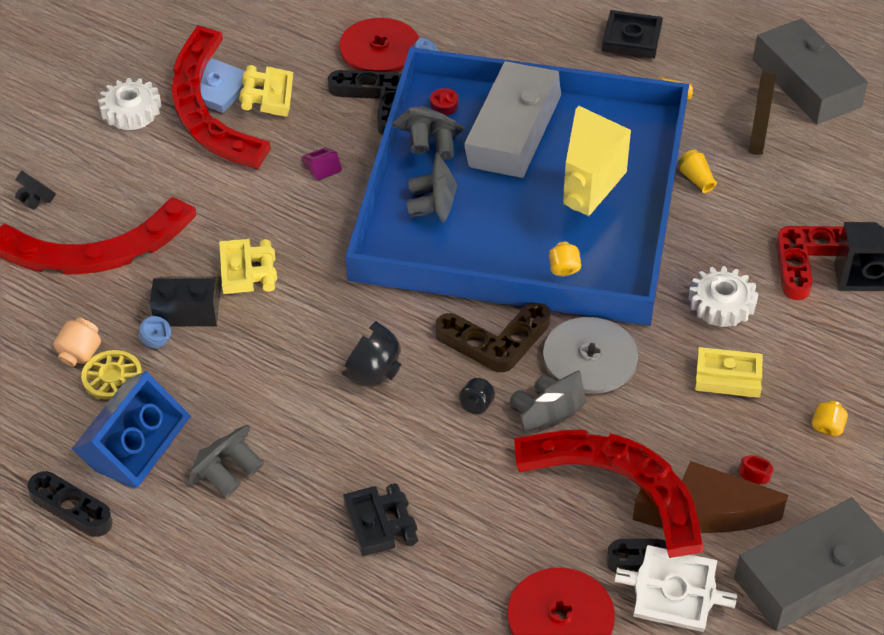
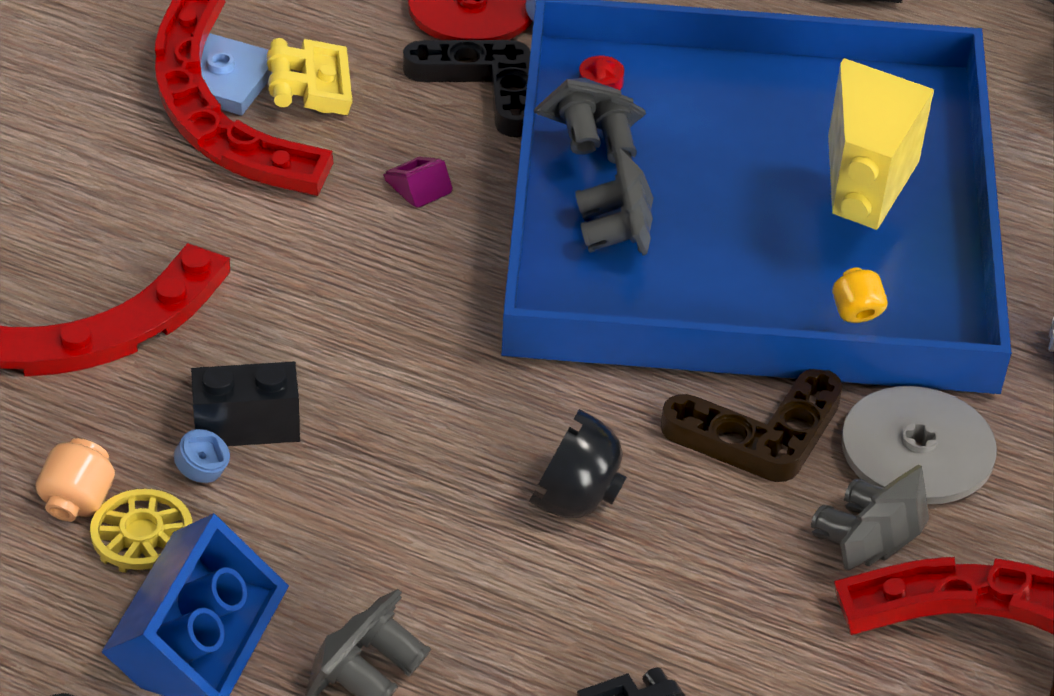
camera: 10 degrees left, 5 degrees down
white gear [98,78,161,130] -> none
light yellow plate [219,239,277,294] -> none
black piece [459,378,495,414] -> none
light grey brick [464,61,561,178] -> none
yellow cone [678,150,717,193] -> none

